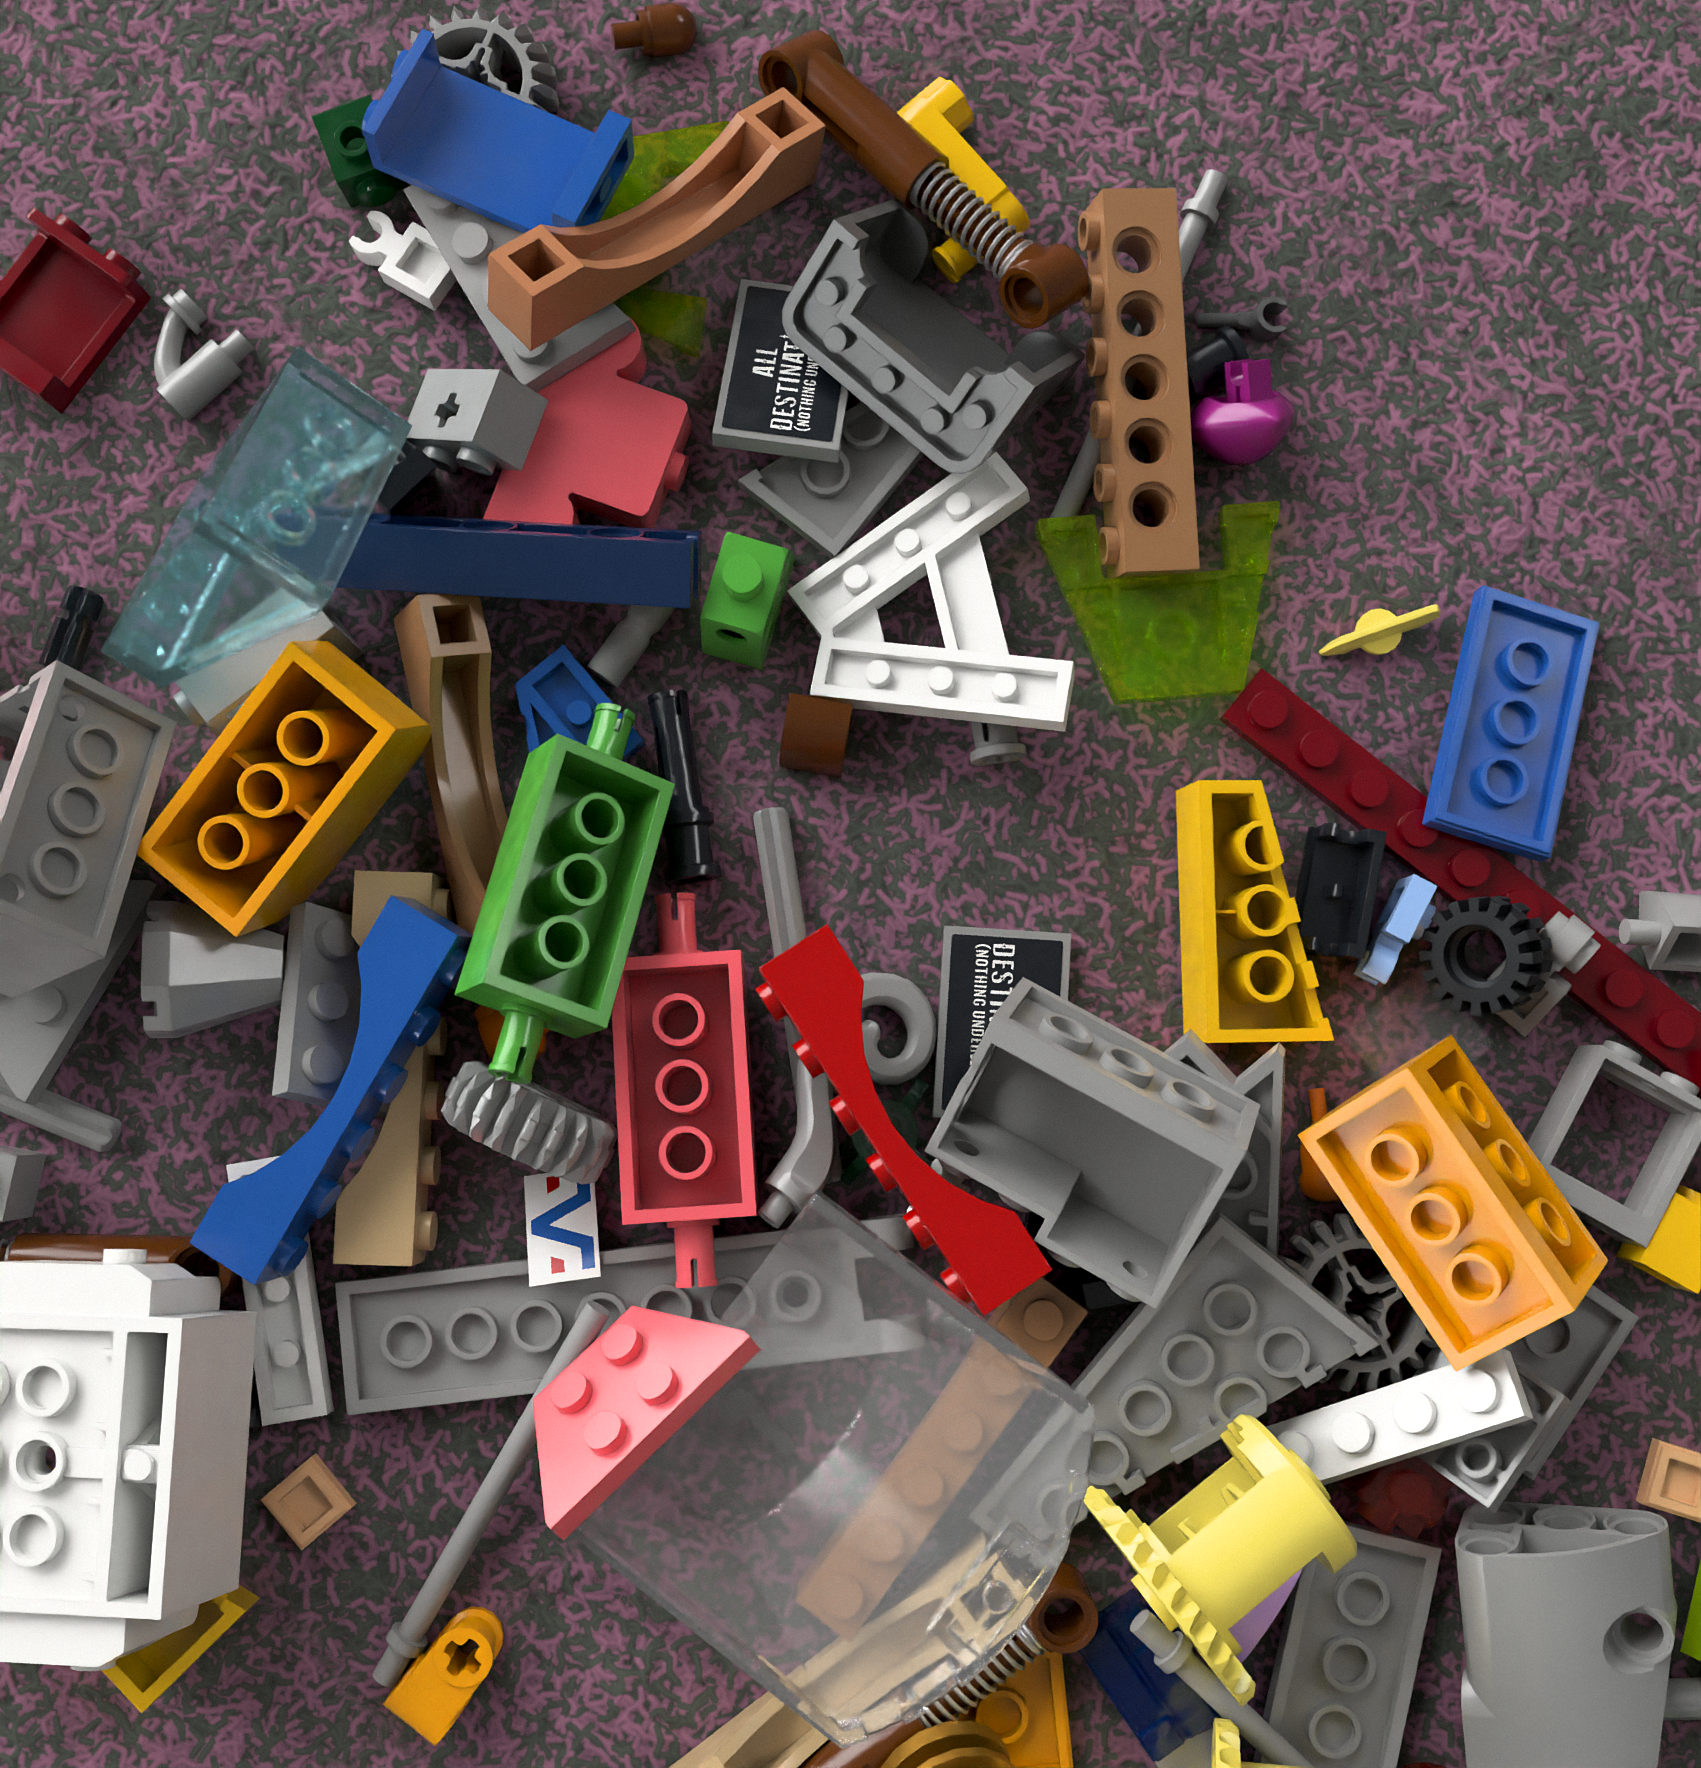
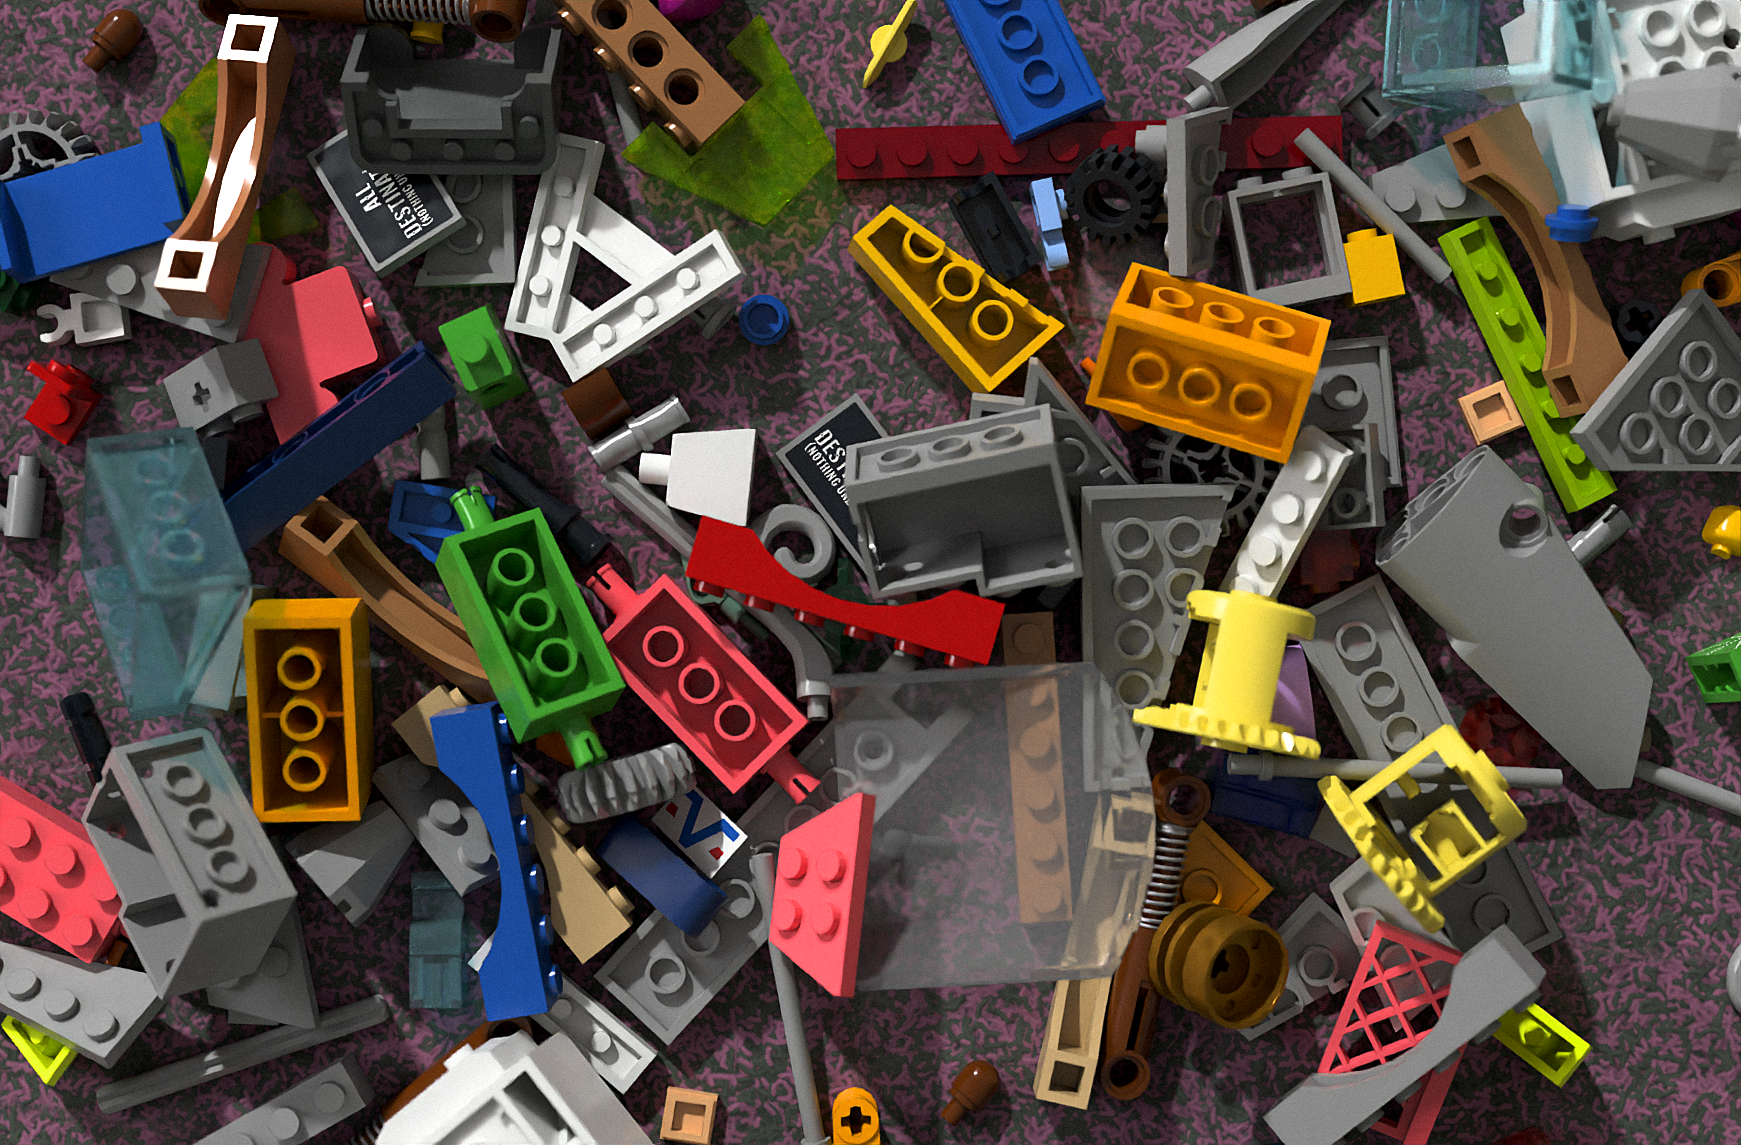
camera: 40 degrees left, 5 degrees up
none -> red bracket [23,359,103,446]
none -> clear light blue piece [409,872,467,1008]
none -> light grey pin [588,394,691,475]
none -> dark blue beam [594,811,729,939]
none -> white torso [639,429,758,527]
none -> sand green hand [680,554,771,642]
none -> blue plate [739,295,789,346]
none -> reddish brown cylinder [940,1060,1000,1127]
none -> light grey wing [1163,106,1233,276]

